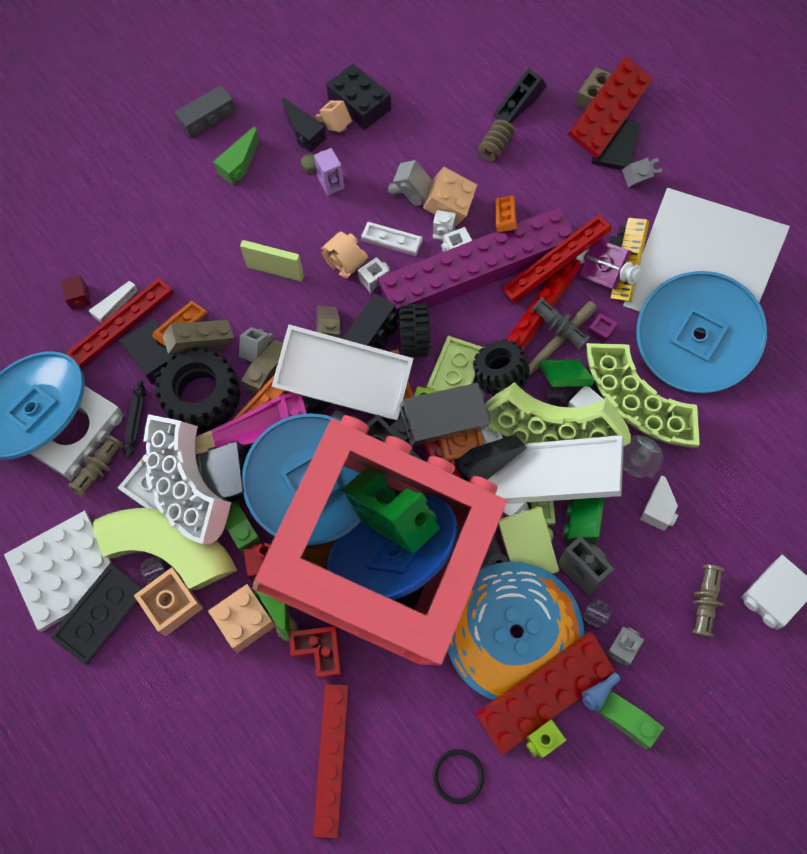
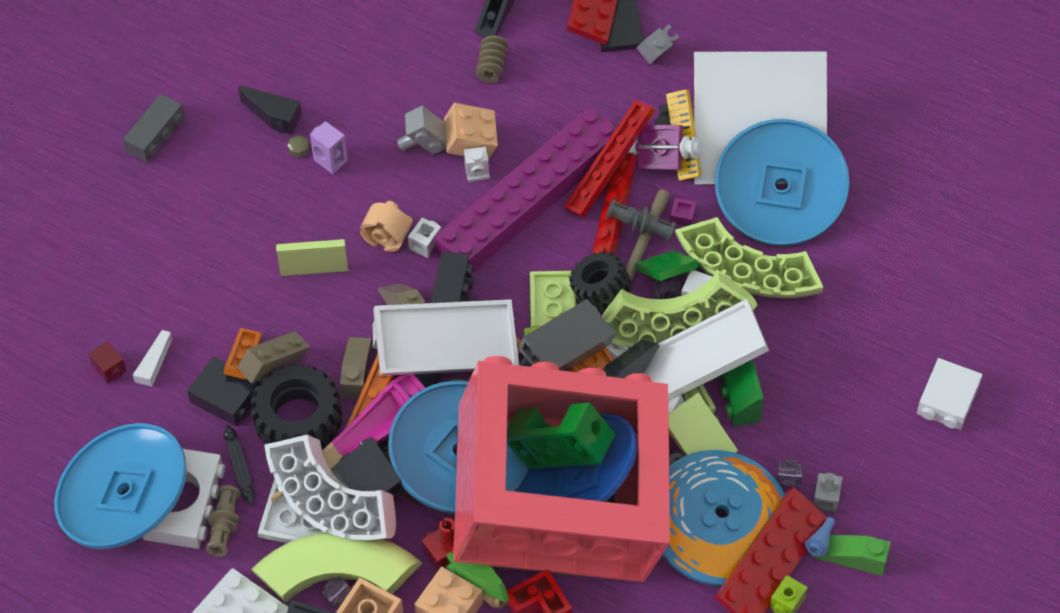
camera: 25 degrees left, 10 degrees down
red plate [65,277,173,369] -> none
bright green slope [213,127,260,185] -> none
bright green slope [225,502,262,556] -> none
light grey brick [239,327,273,362] -> none
light nougat brick [316,101,352,132] -> none
black brick [326,64,391,130] -> none
white tile [361,222,423,256] -> none
black tyre [399,304,431,357] -> none
white brick [441,227,472,252] -> none
orange tile [495,195,517,233] -> none
dark grey brick [557,536,614,597] -> none
clear tile [623,436,663,478] -> none
white slope [640,475,678,531] -> none
dark tan piece [692,565,725,638] -> none

